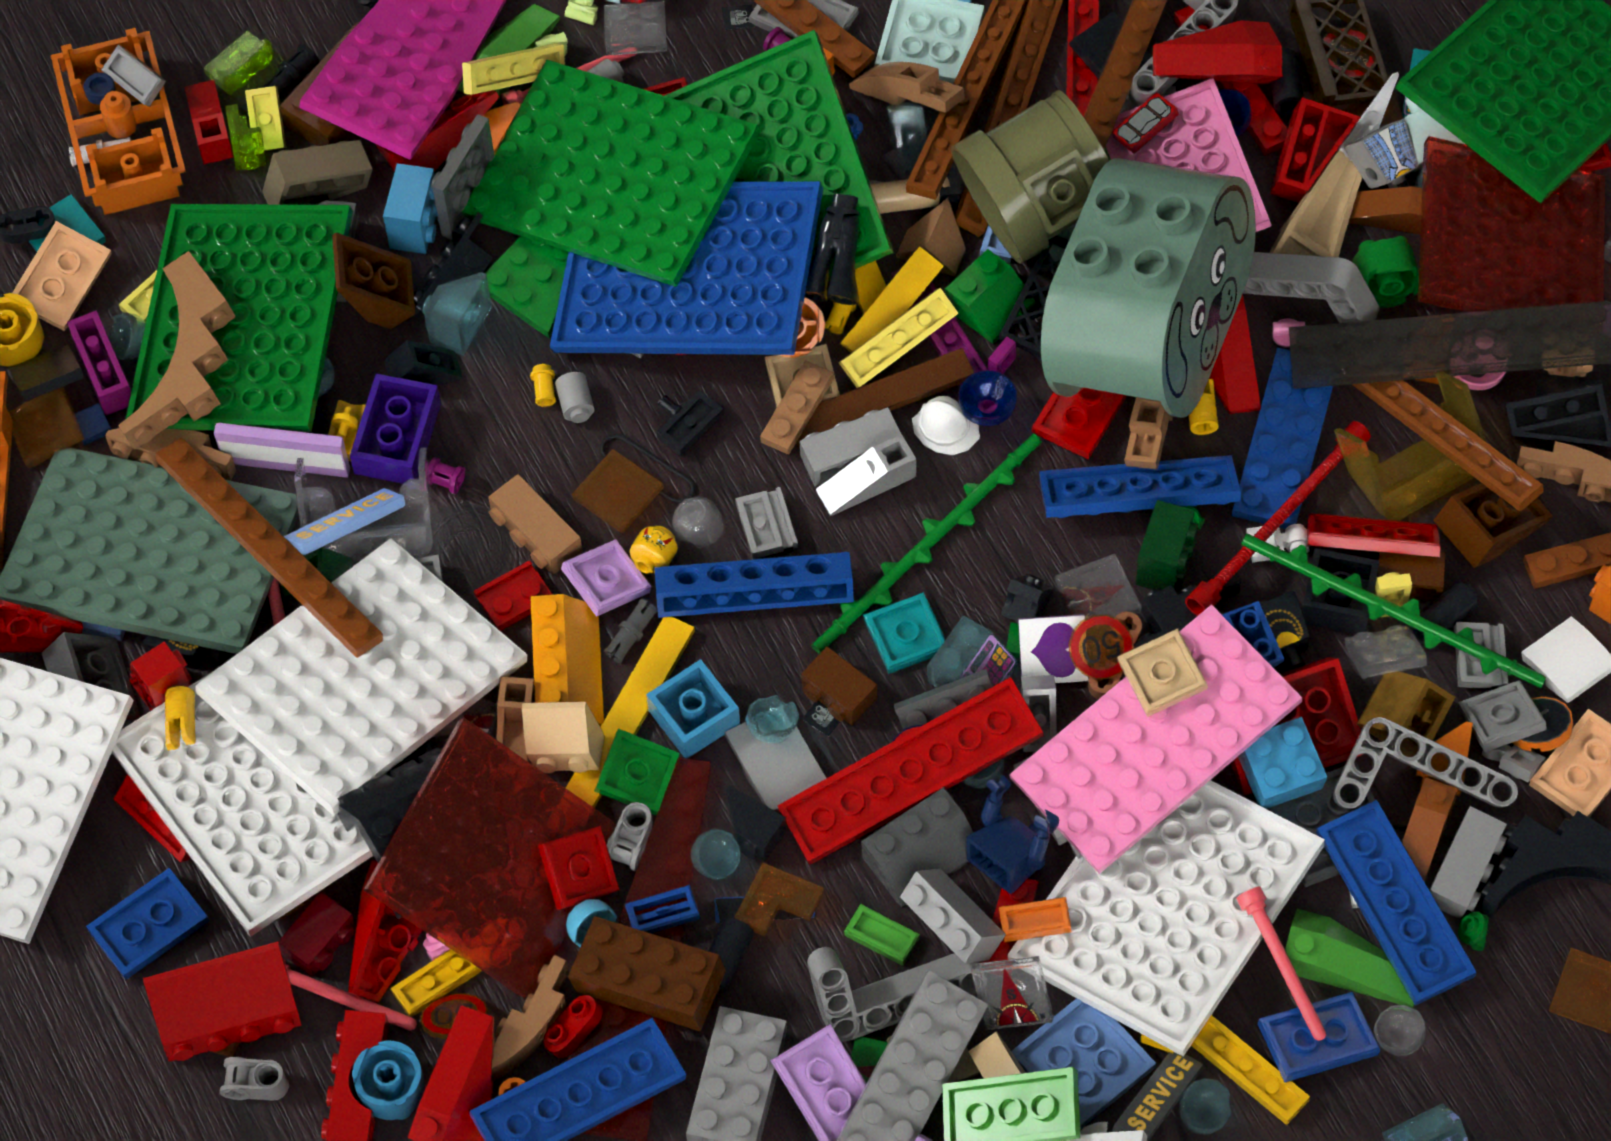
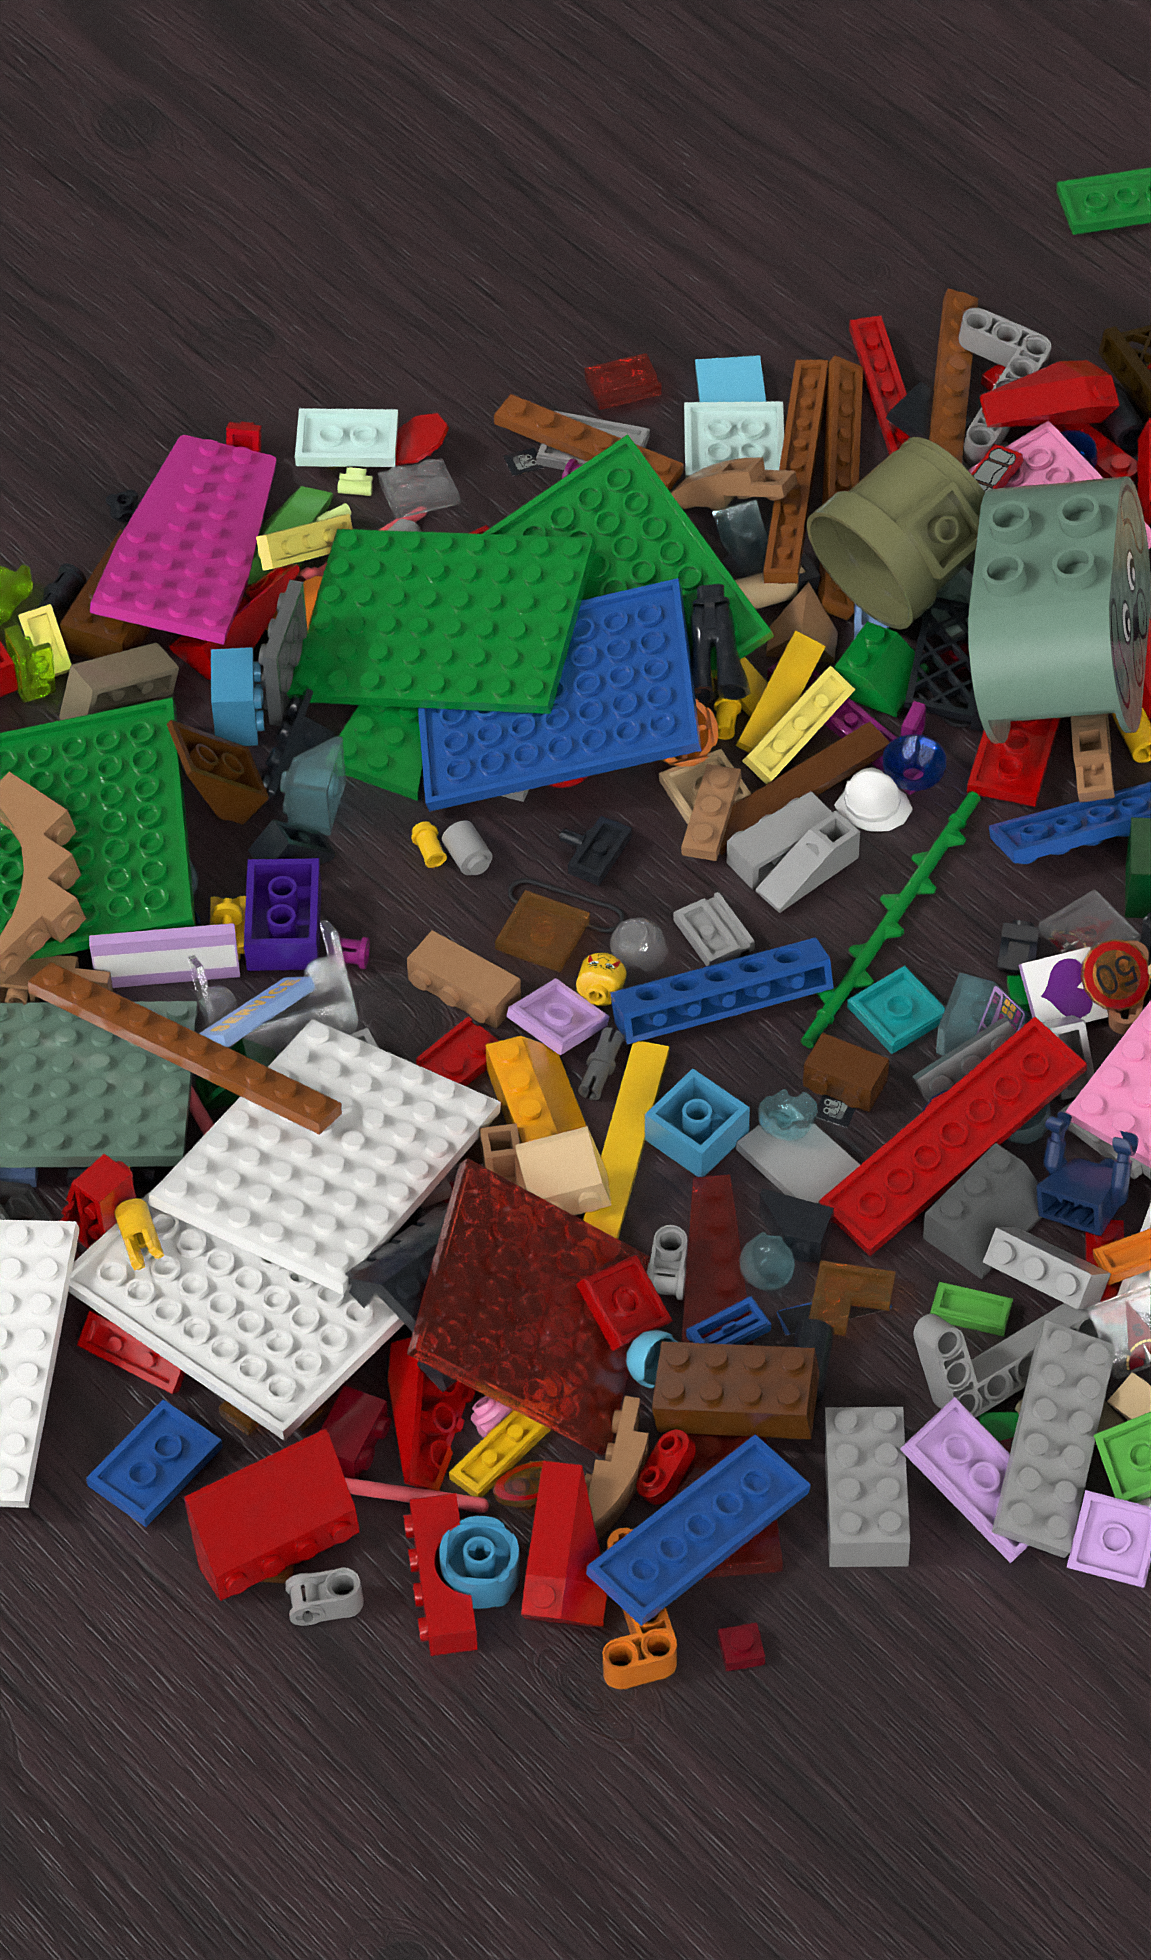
camera: 15 degrees left, 10 degrees down
green plate [594,729,680,816] -> none

